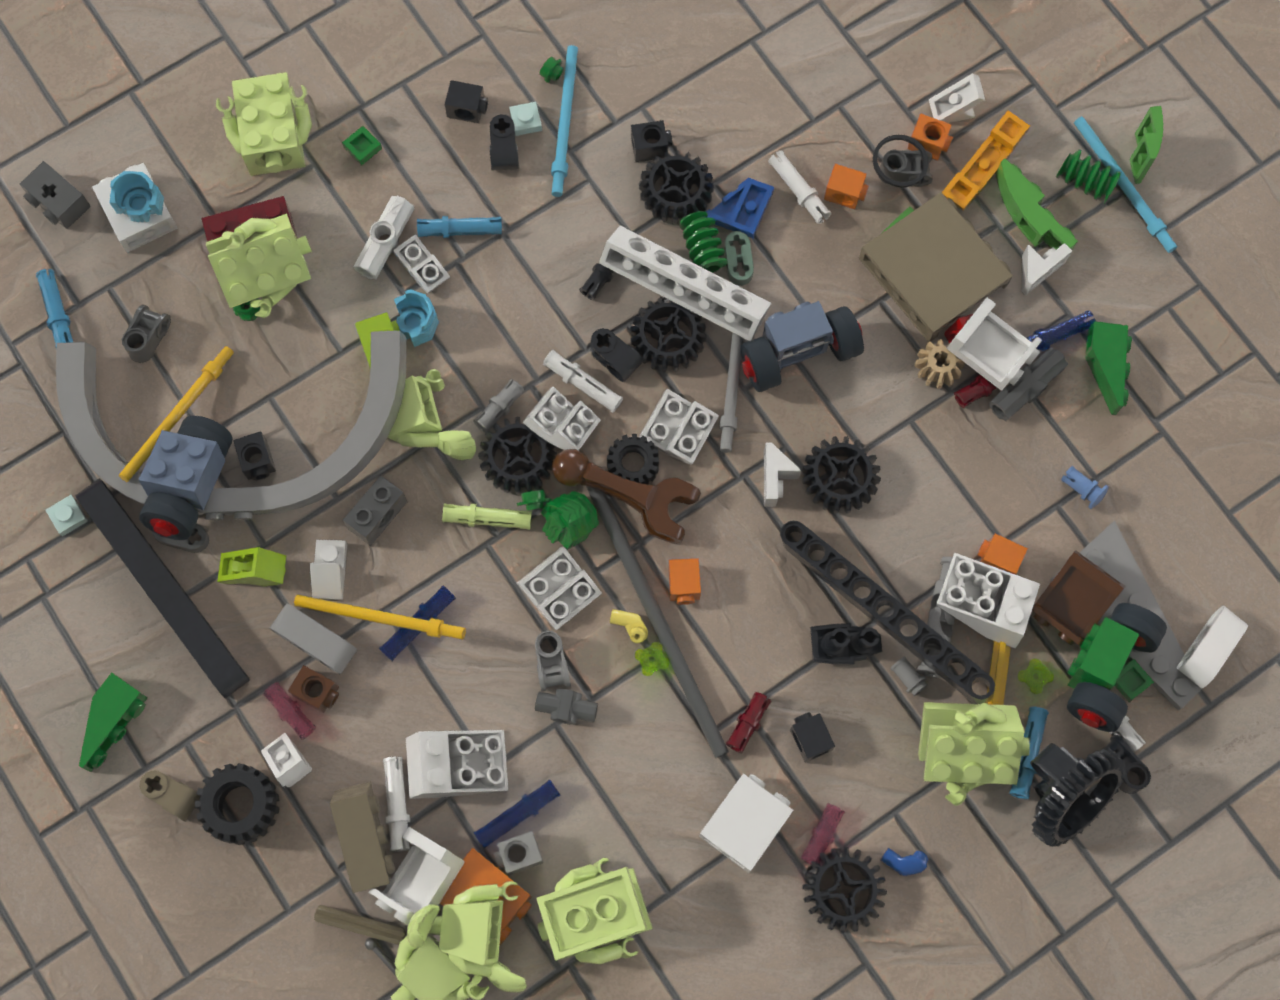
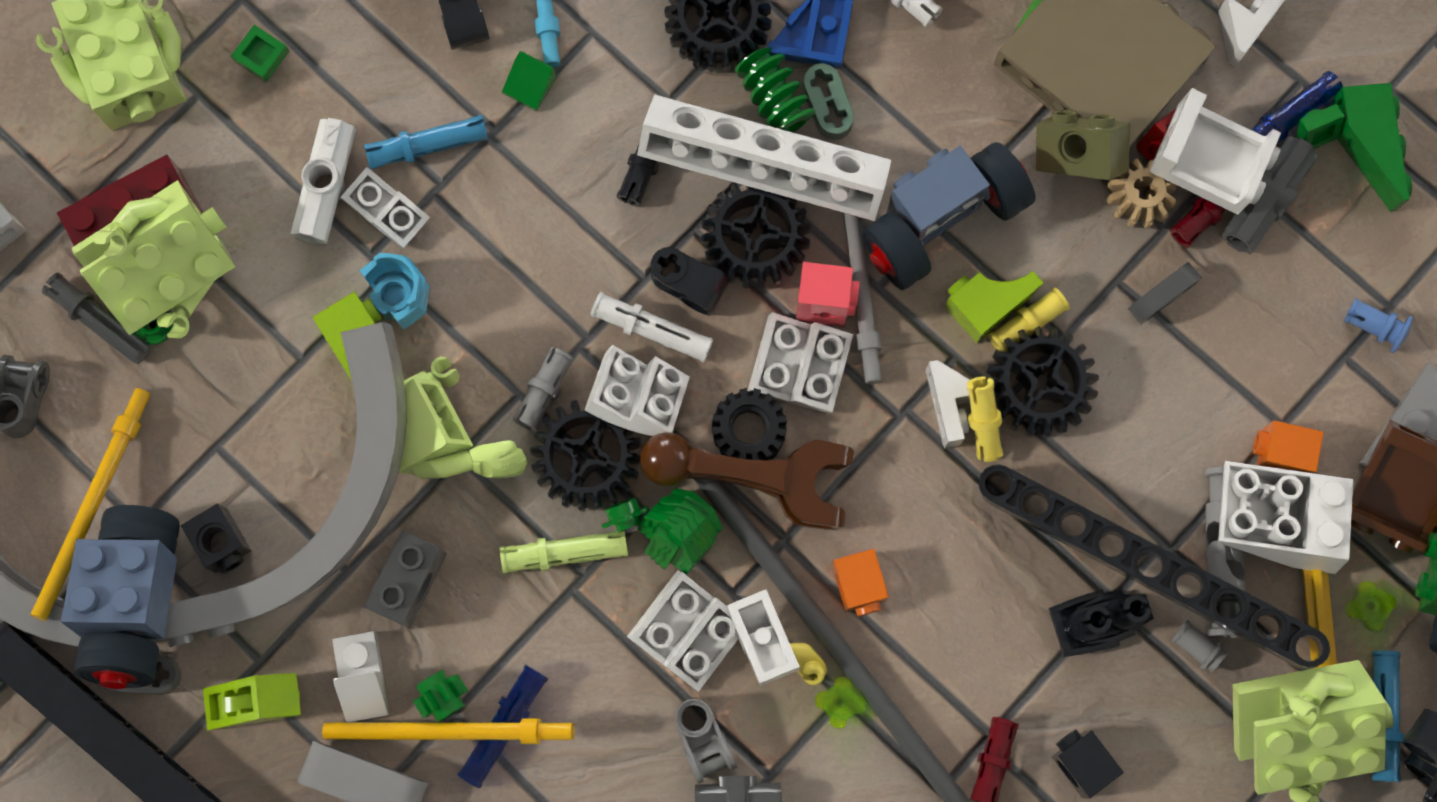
camera: 10 degrees left, 5 degrees up
none -> dark grey axle [42,273,150,364]
none -> green gear [413,670,468,722]
none -> green slope [502,51,556,111]
none -> white slope [727,589,800,686]
none -> coral brick [796,262,860,327]
none -> lime arch [945,271,1044,343]
none -> light yellow pin [967,376,1003,462]
none -> light yellow pin [988,287,1070,352]
none -> olive brick [1036,110,1130,180]
none -> dark grey beam [1128,262,1202,325]
none -> green plate [1296,104,1345,149]

